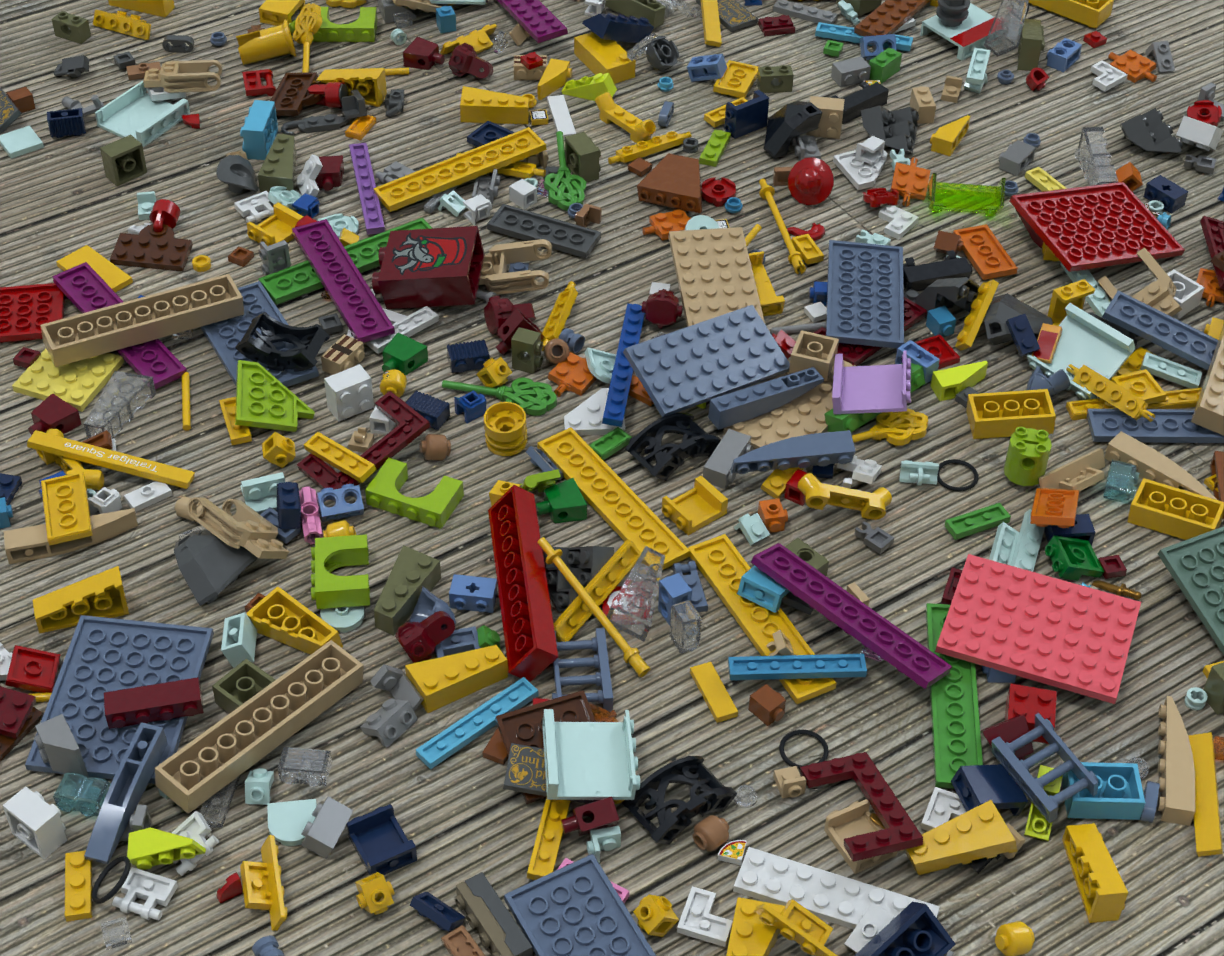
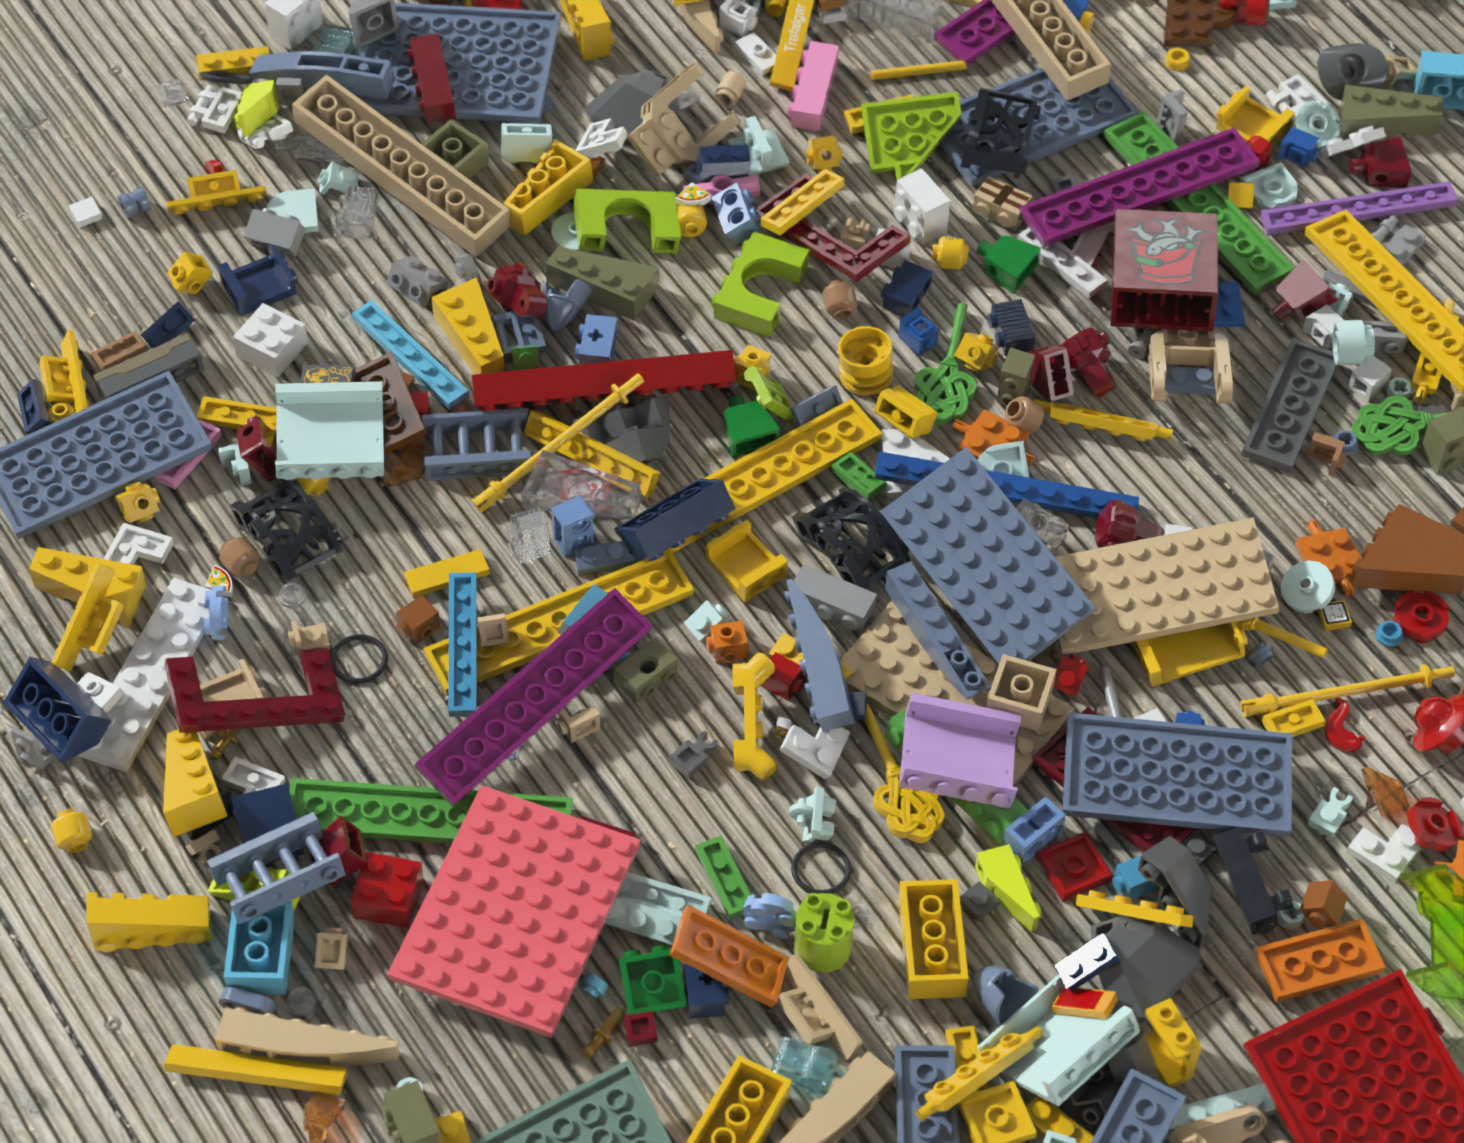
camera: 90 degrees right, 10 degrees up
dark orange tile [228,246,254,267] -> none
sand blue wheel [558,328,585,353] -> none
none -> light blue plate [204,586,228,640]
none -> white brick [233,303,308,377]
none -> tan bracket [315,928,350,970]
none -> white plate [575,118,628,158]
none -> dark blue slope [614,478,736,561]
none -> tile [676,182,711,206]
none -> light blue plate [743,893,797,939]
none -> bright pink brick [788,41,839,132]
none -> yellow brick [874,385,937,439]
none -> torso [1272,259,1338,321]
none -> light aqua piece [1332,320,1375,365]
none -> clear orange slope [1361,767,1410,817]

